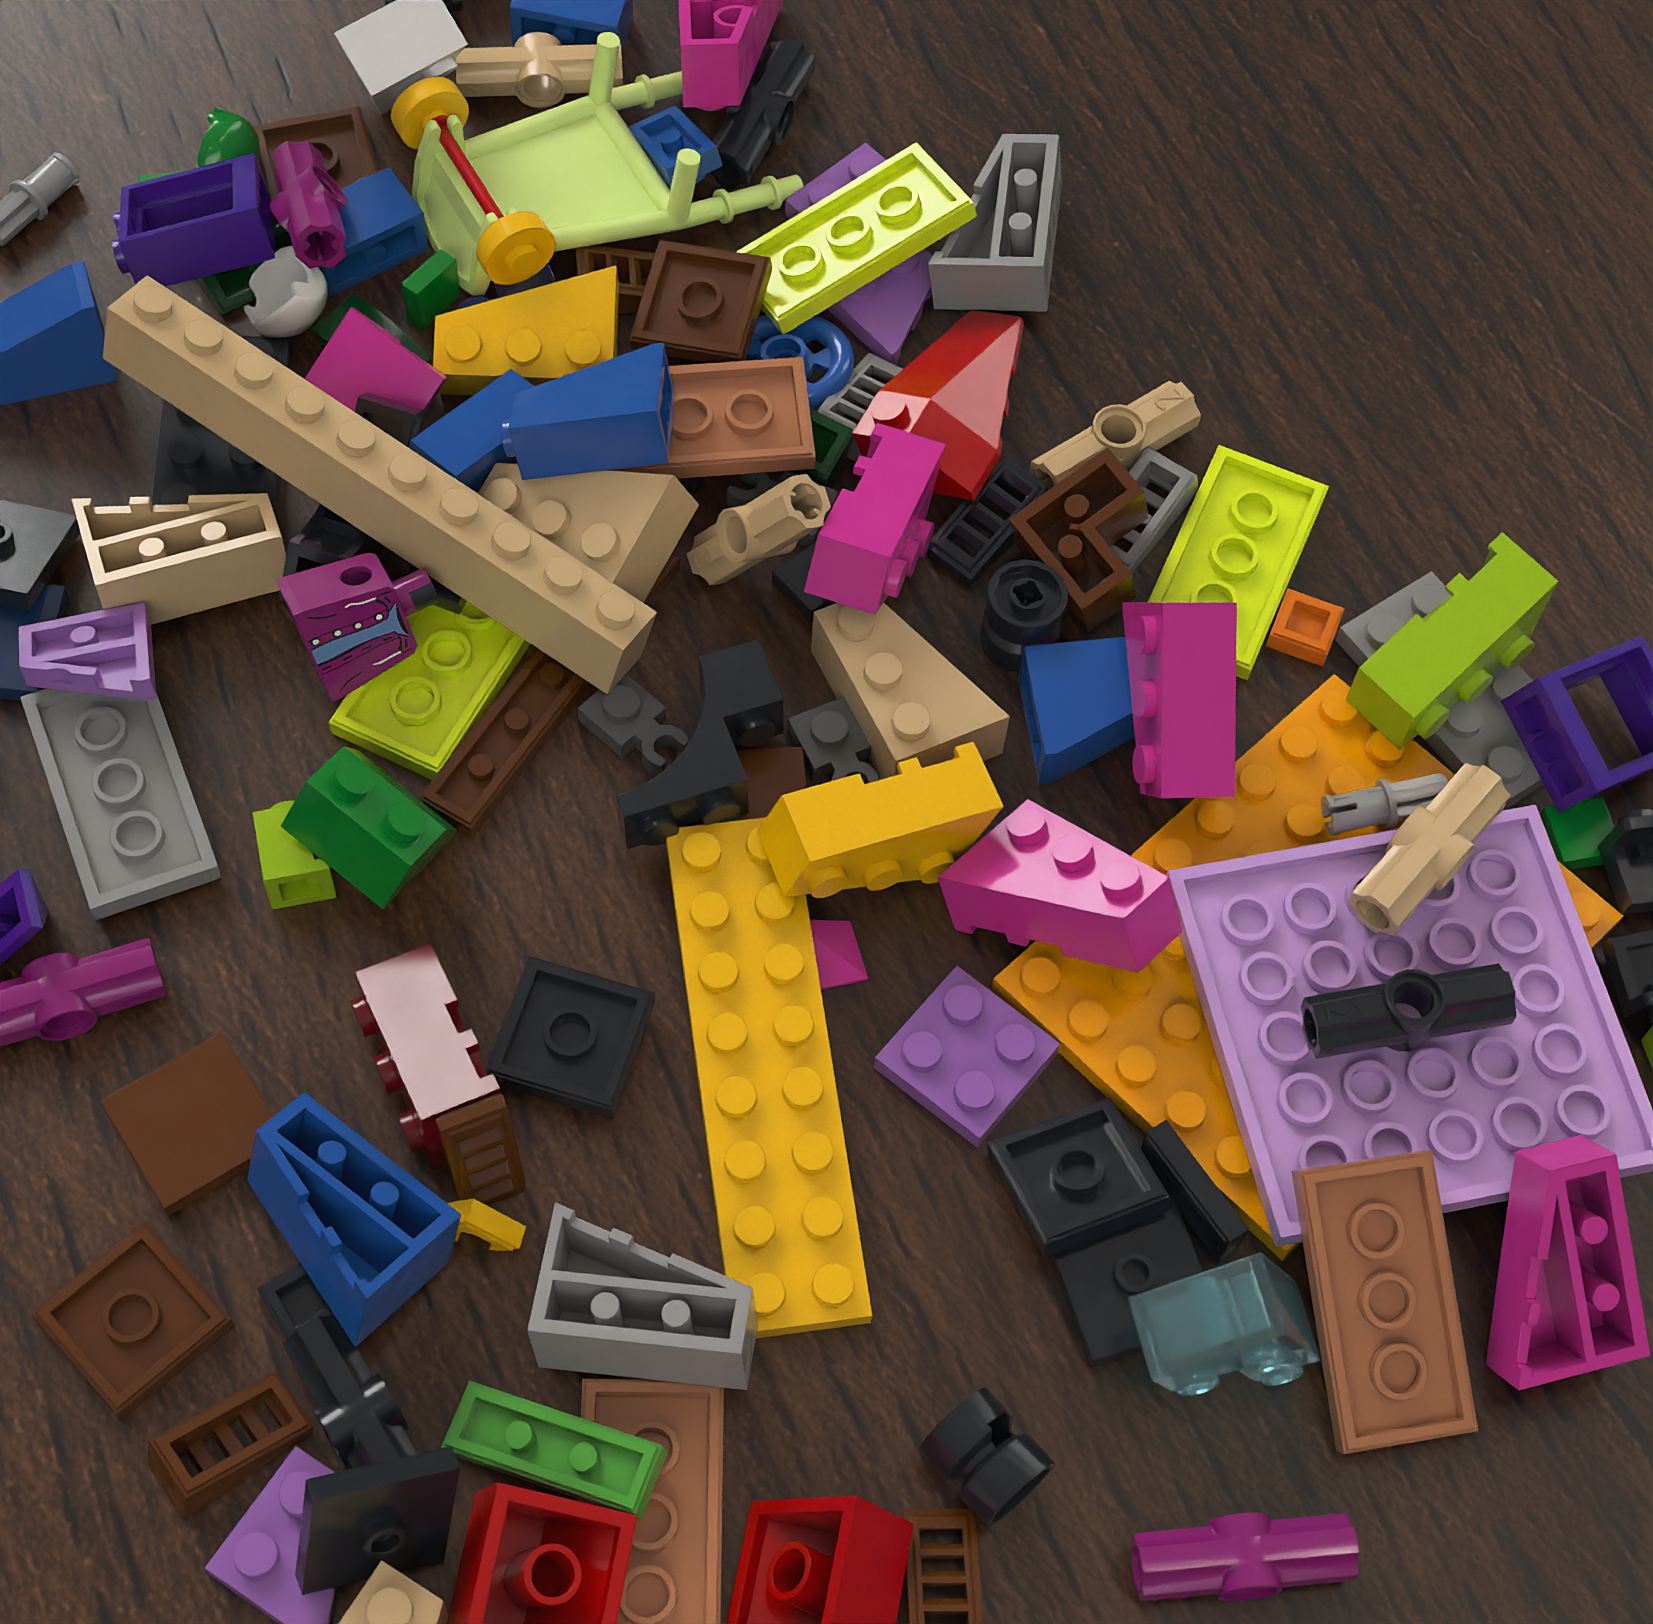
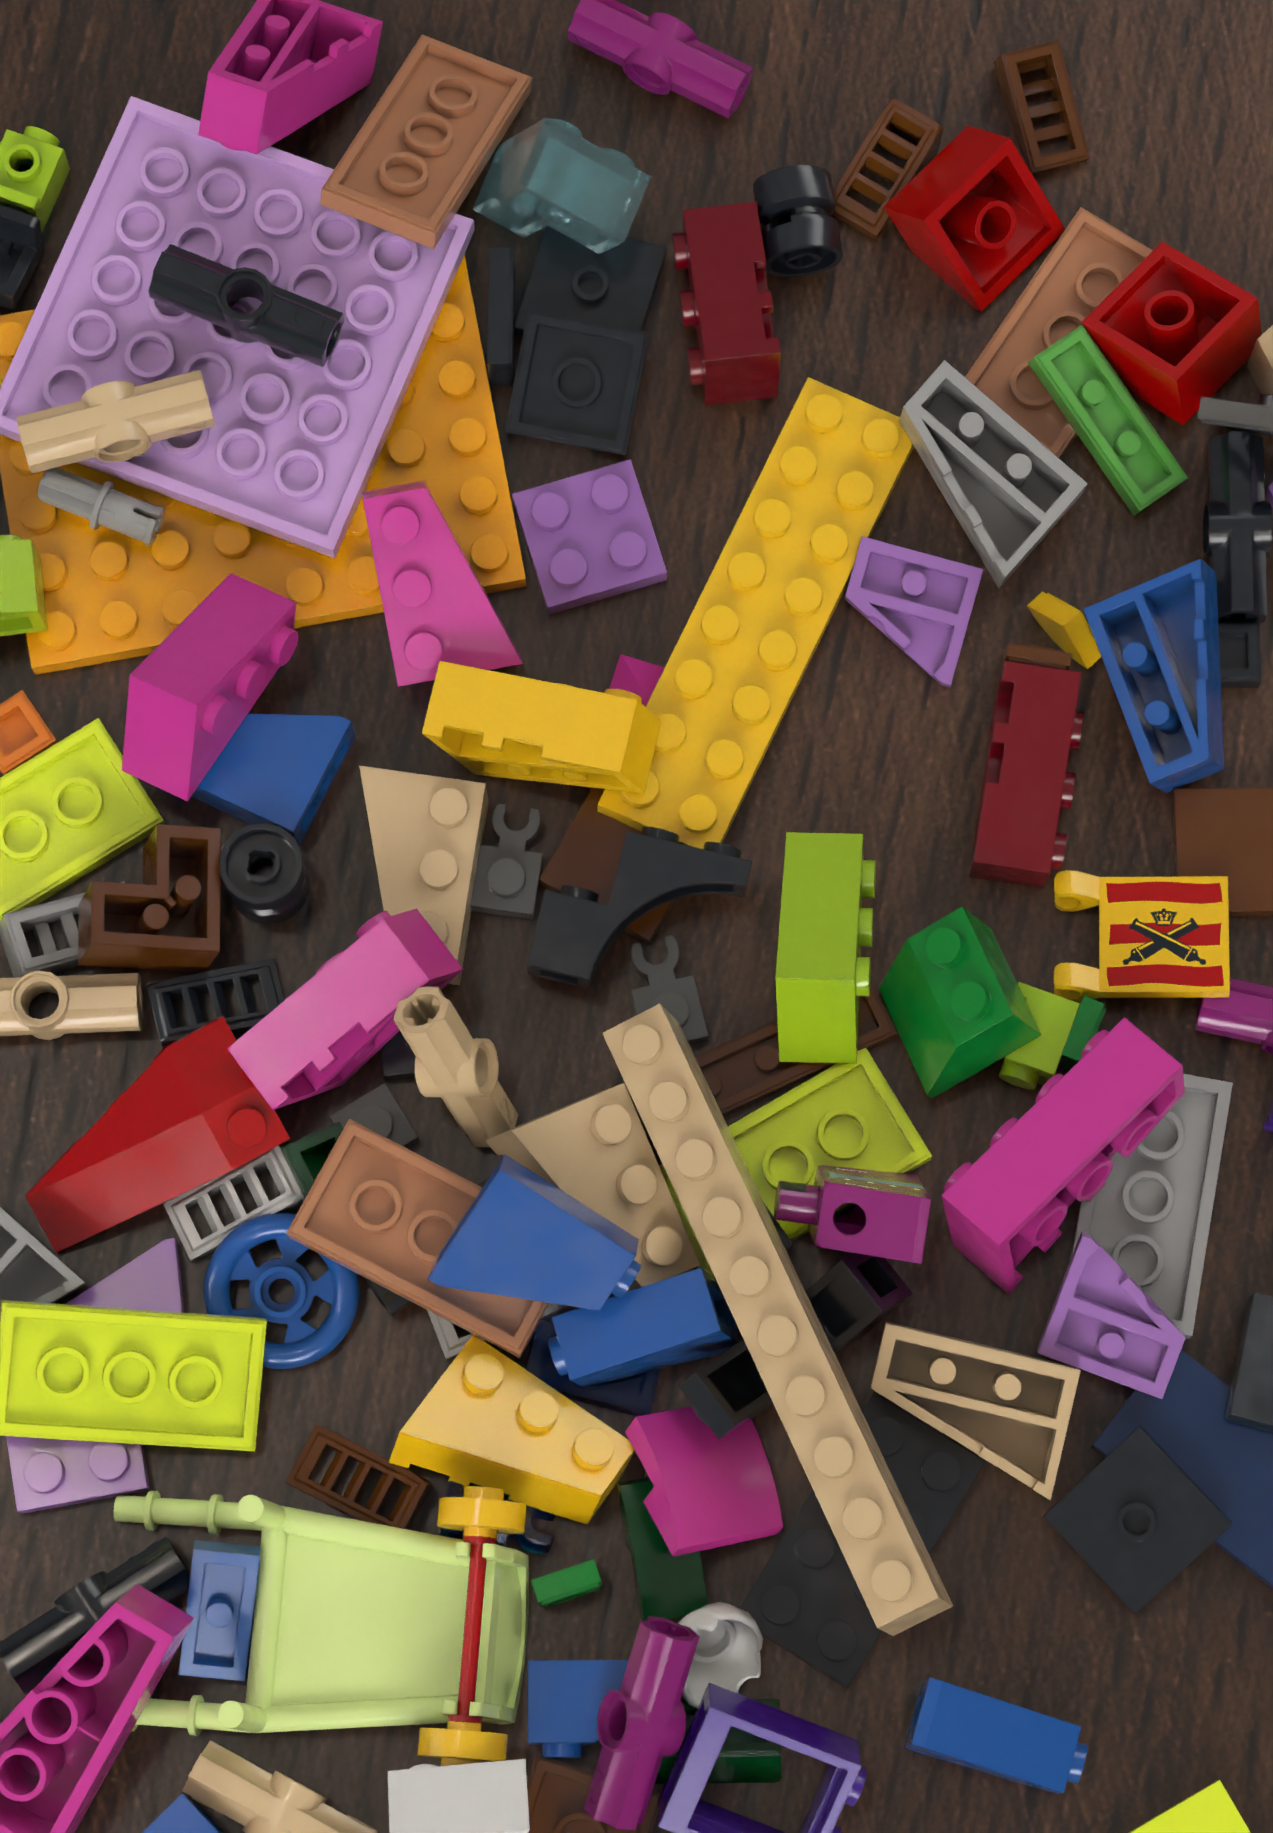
camera: 140 degrees left, 15 degrees up
black plate [485,956,655,1119] -> none
reddish brown tile [629,240,773,363] -> none
none -> dark red wedge [672,202,781,405]
none -> lime wedge [775,832,876,1064]
none -> medium lavender wing [845,536,983,688]
none -> dark pink wedge [941,1017,1185,1295]
none -> yellow flag [1054,870,1230,1003]
none -> green tile [1057,995,1106,1072]

